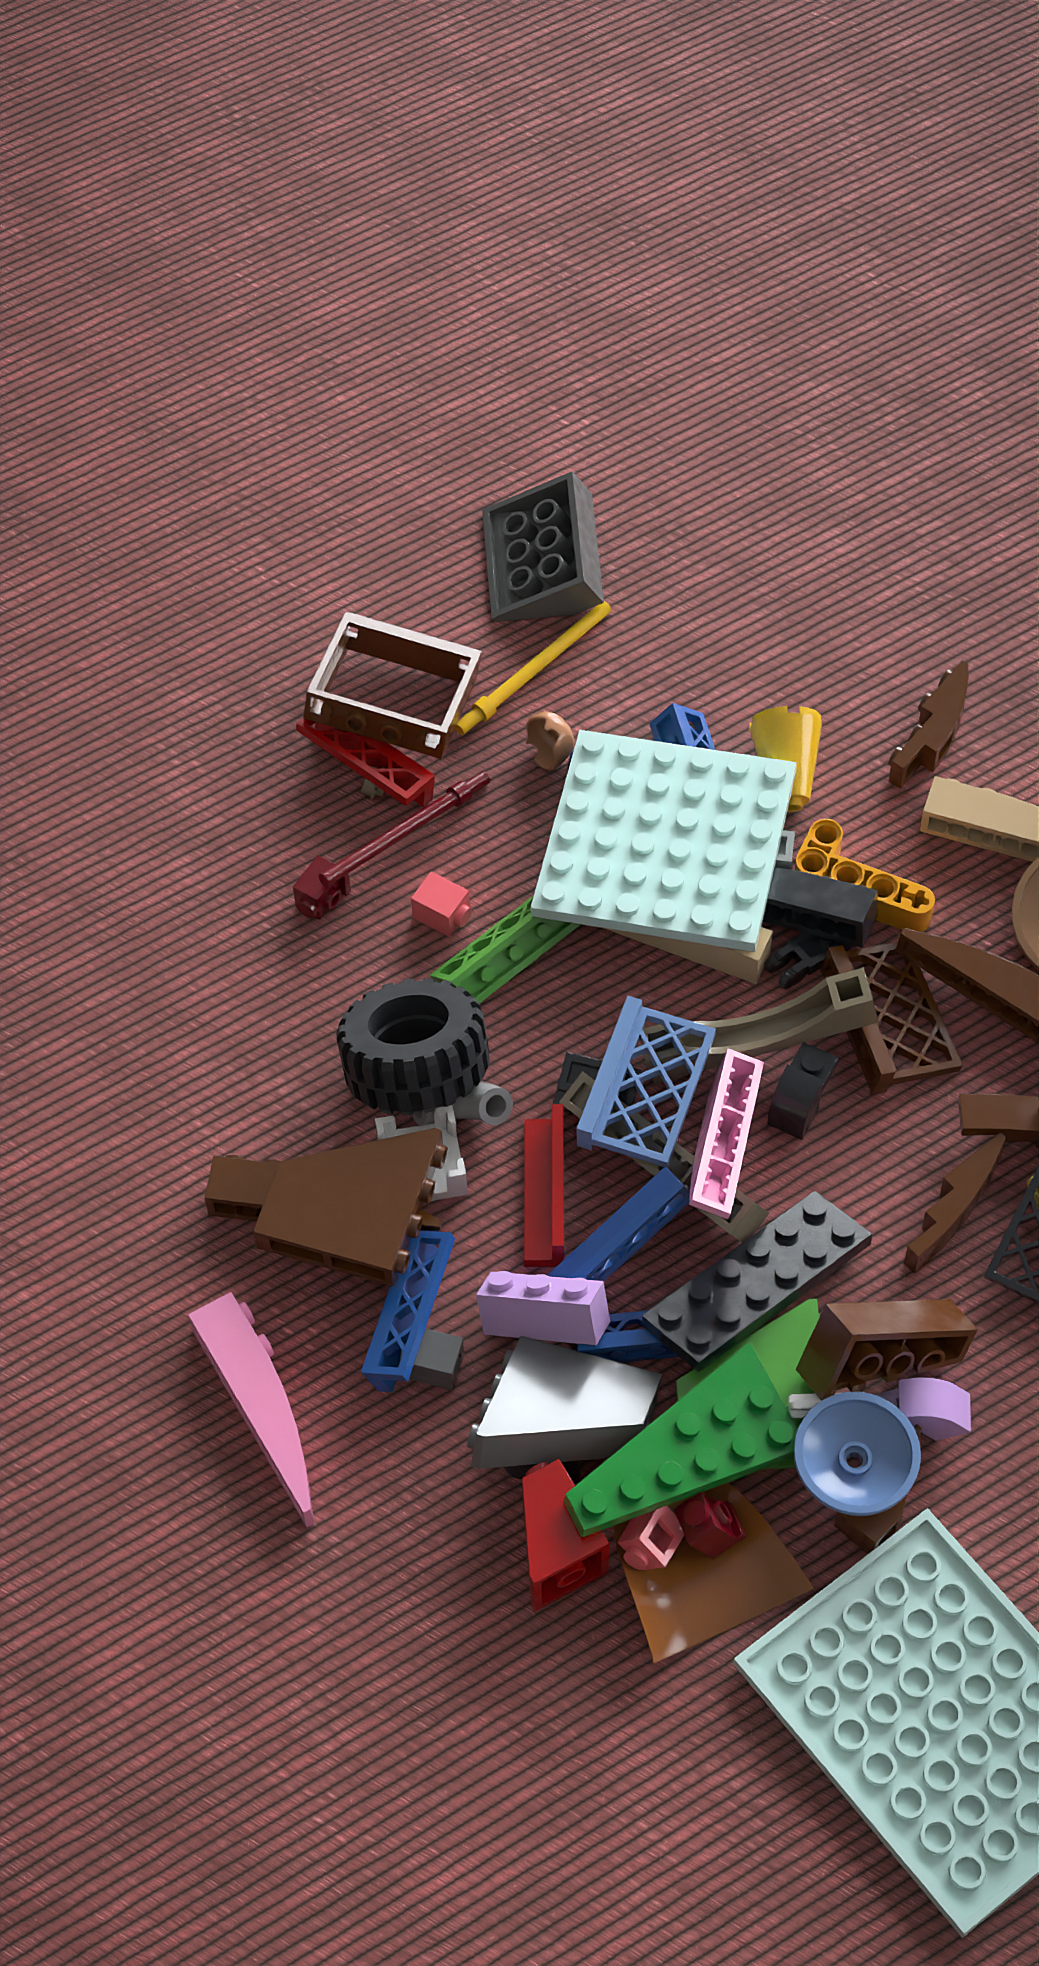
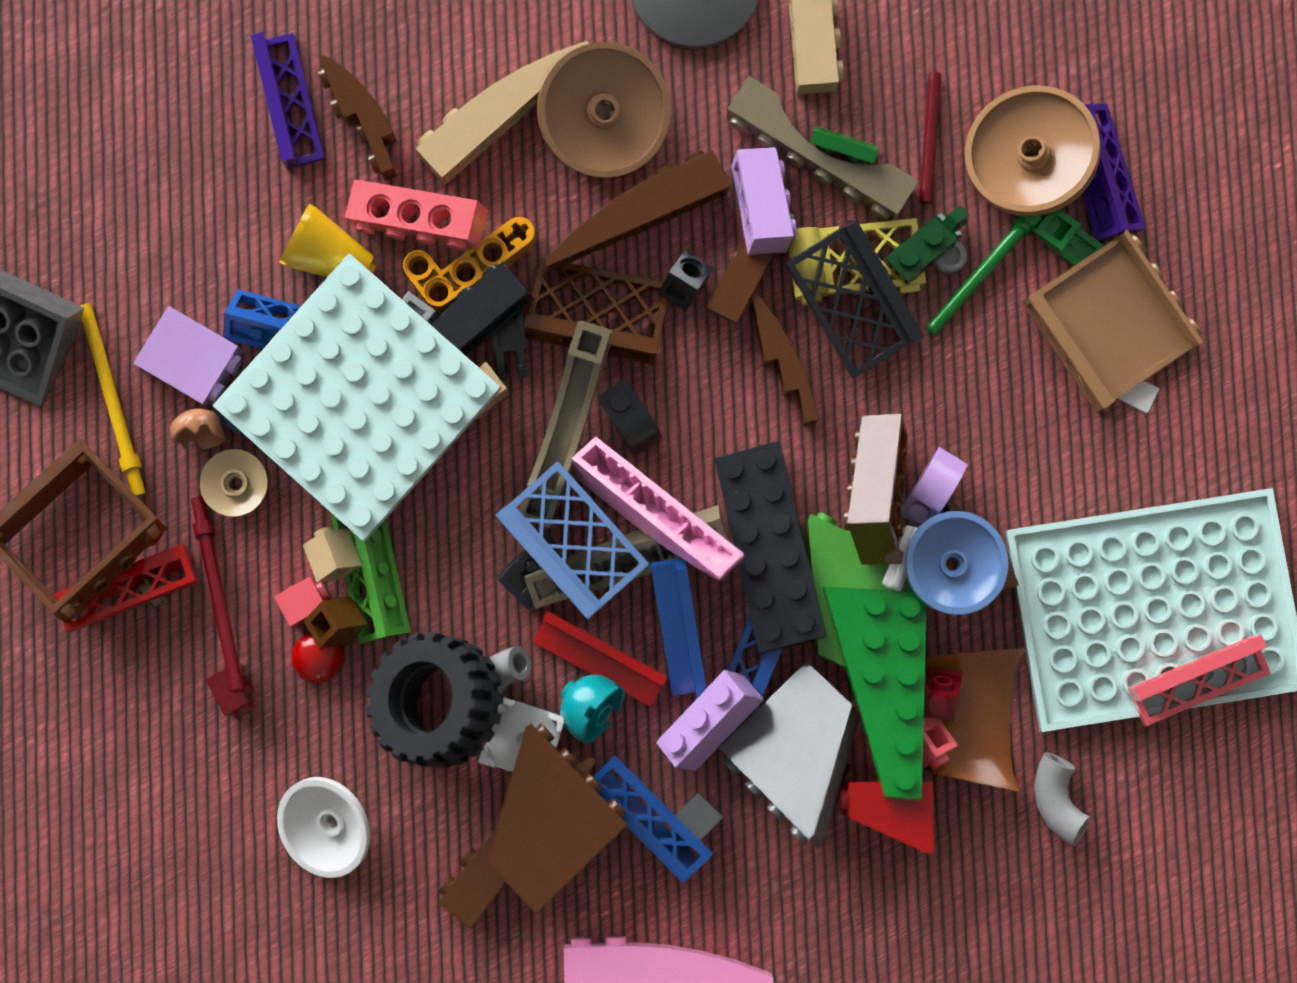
camera: 65 degrees left, 25 degrees up
none -> lavender brick [133,306,244,408]
none -> tan dish [200,449,268,517]
none -> dark purple fence [250,32,325,170]
none -> white dish [277,777,370,878]
none -> red hair [291,632,346,684]
none -> tan brick [303,526,362,582]
none -> reddish brown brick [304,597,367,649]
none -> coral brick [345,179,488,251]
none -> teal cylinder [560,674,625,744]
none -> black brick [658,250,713,312]
none -> light grey cylinder [1034,752,1091,846]
none -> coral fence [1128,635,1271,726]

